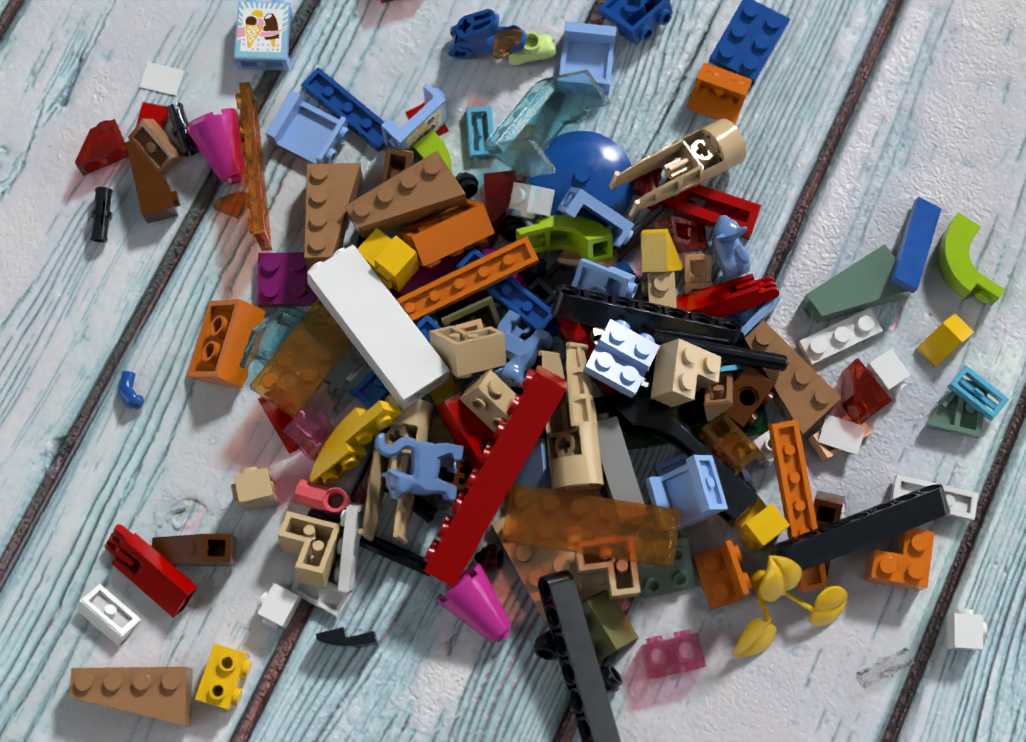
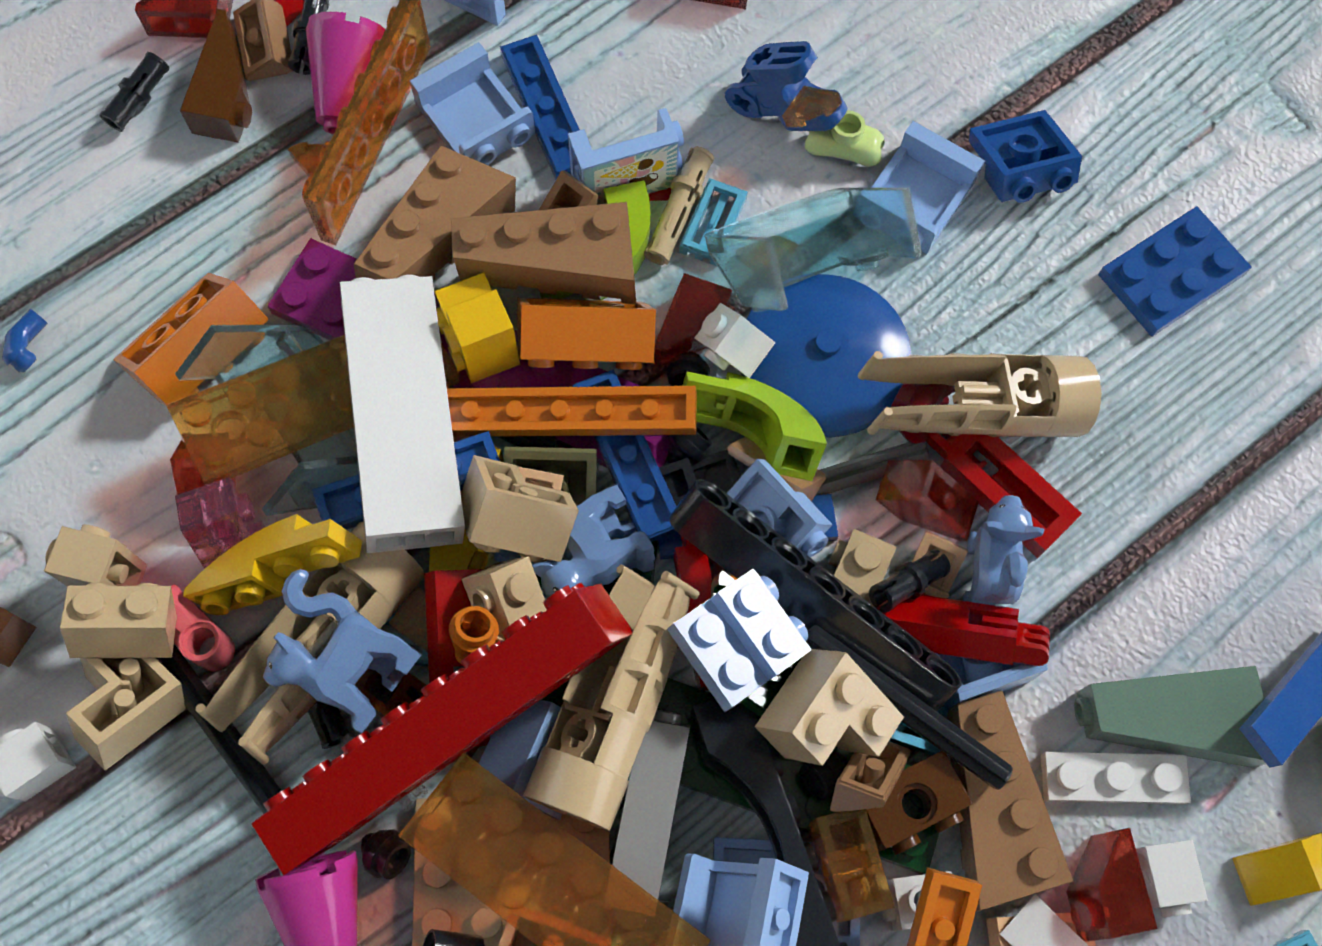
camera: 25 degrees right, 5 degrees down
white tile [289,578,352,618] -> none
black slope [316,627,378,648] -> none
white plate [335,503,363,592] -> none
black plate [455,172,479,199] -> none
light blue panel [557,187,634,247] -> none
yellow slope [641,229,683,272] -> none
orange bracket [686,63,752,125] -> none
none -> tan brick [60,583,177,658]
none -> orange cone [449,606,499,665]
none -> tan pin [644,146,714,265]
none -> black pin [869,549,951,613]

